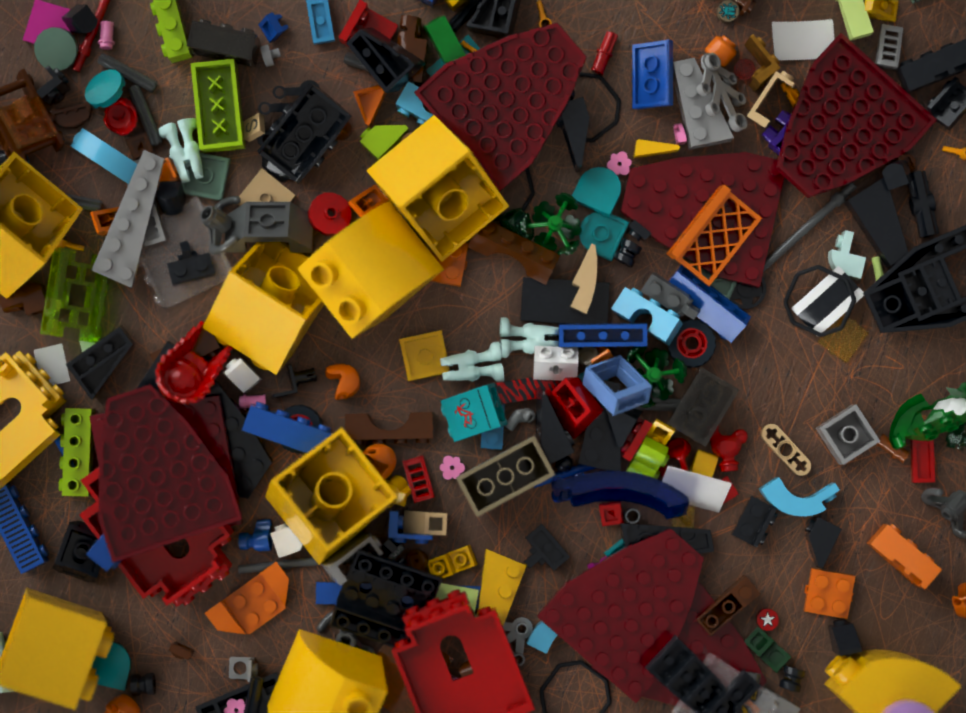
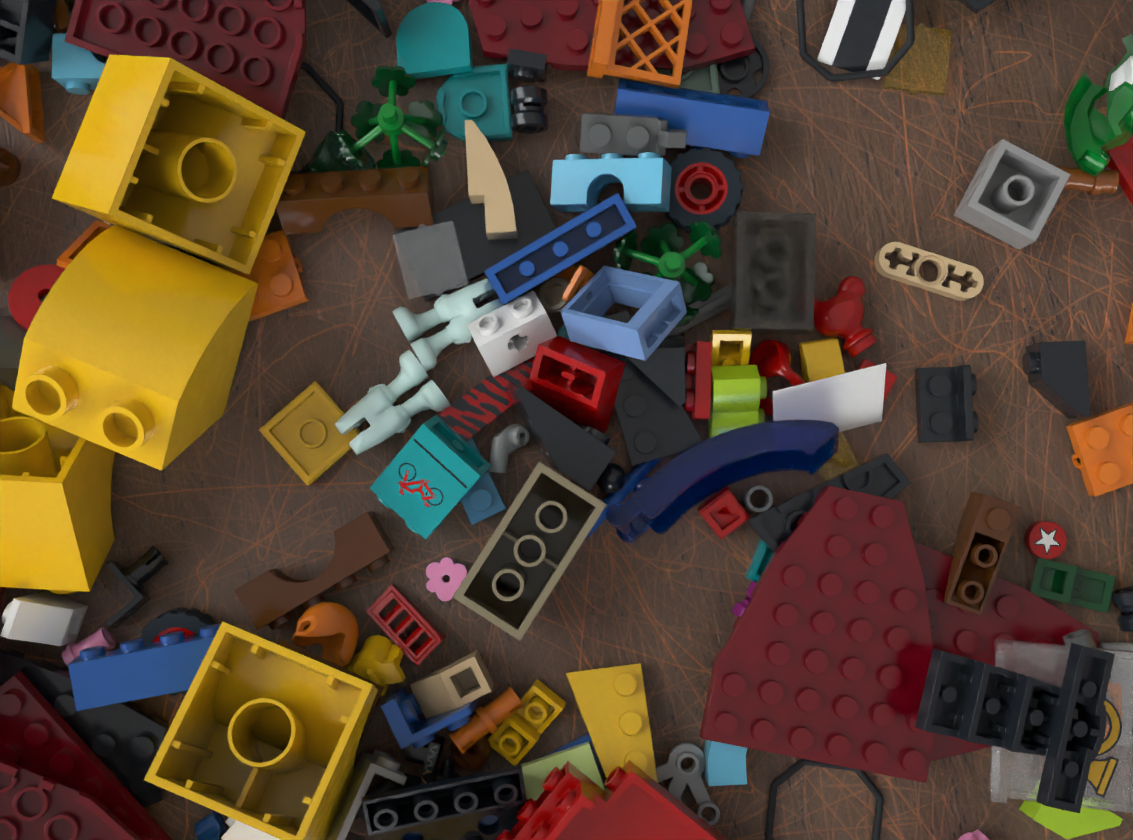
camera: 25 degrees left, 0 degrees up
orange helmet [325,364,360,400] -> none
lime slope [360,125,409,160] -> none
black hinge [524,524,570,571] -> none
medium azure arch [758,477,840,517] -> none
none -> clear piece [392,220,469,300]
none -> orange pin [448,686,524,754]

